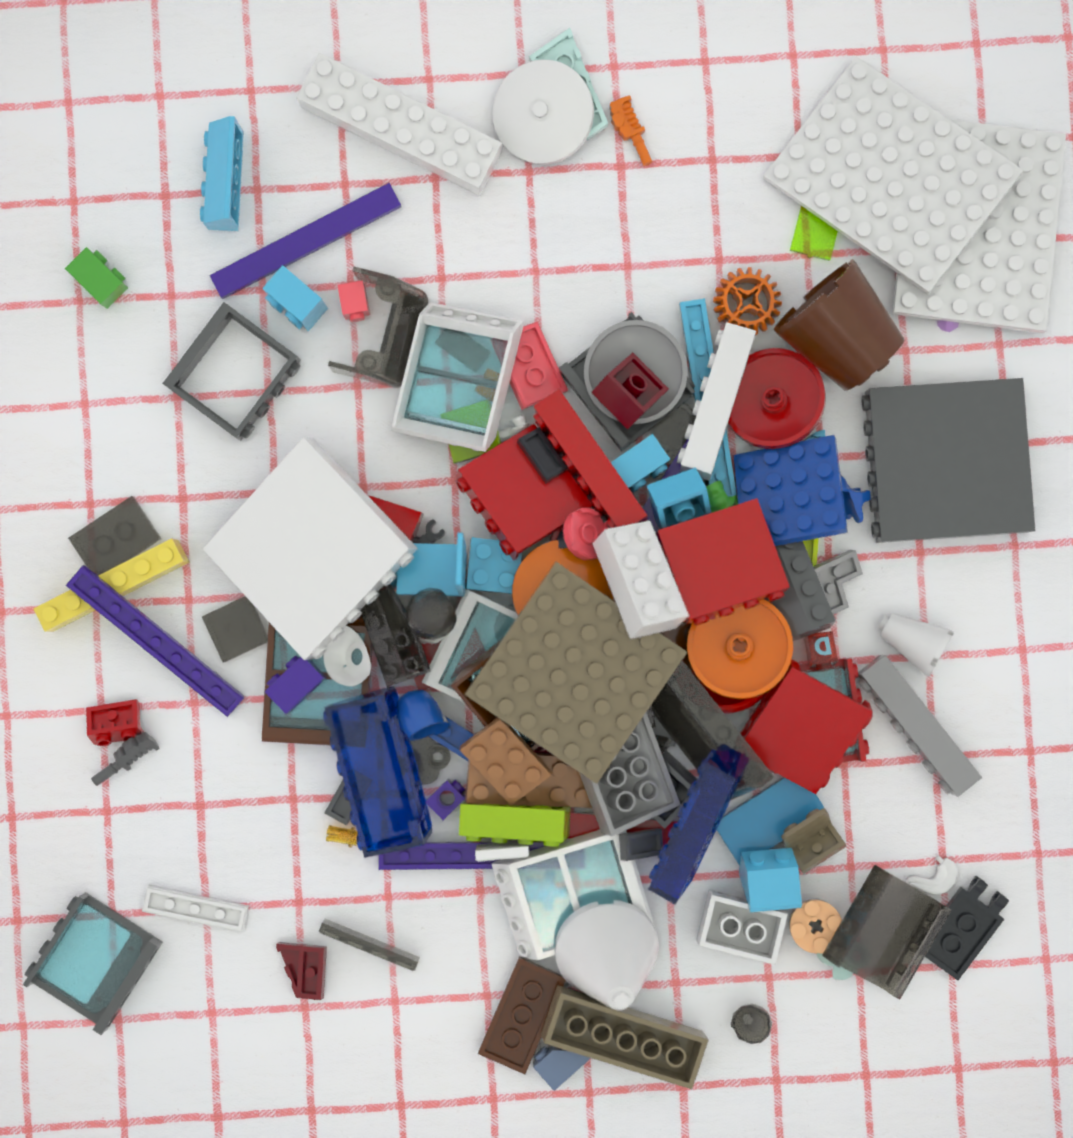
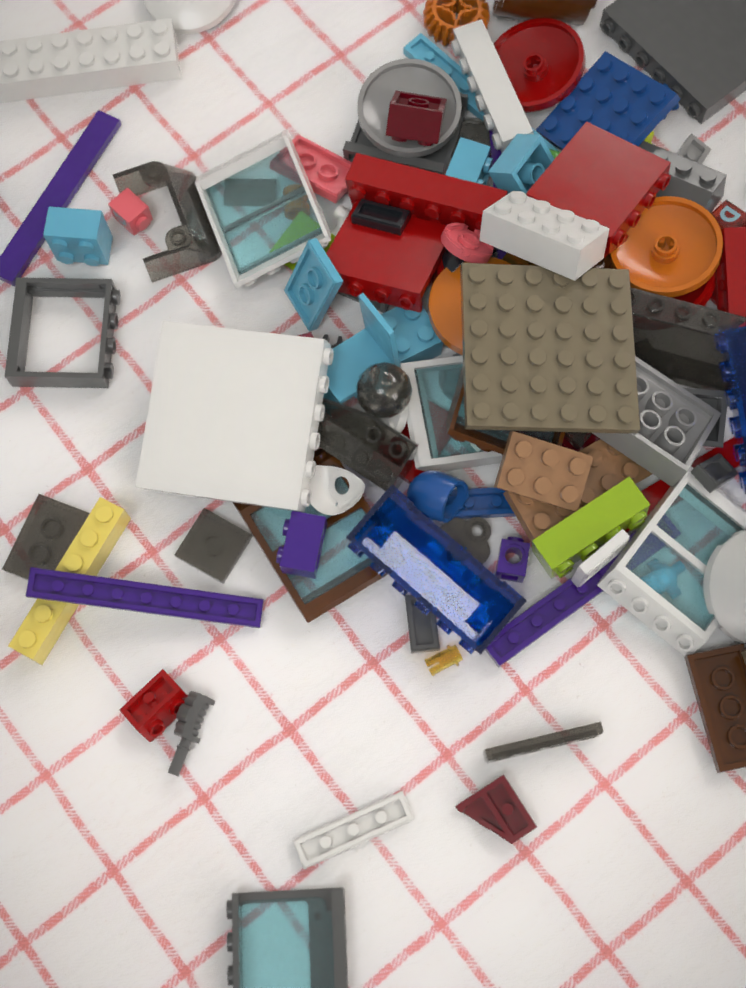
camera: 35 degrees left, 15 degrees down
none -> medium azure tile [284,238,343,332]

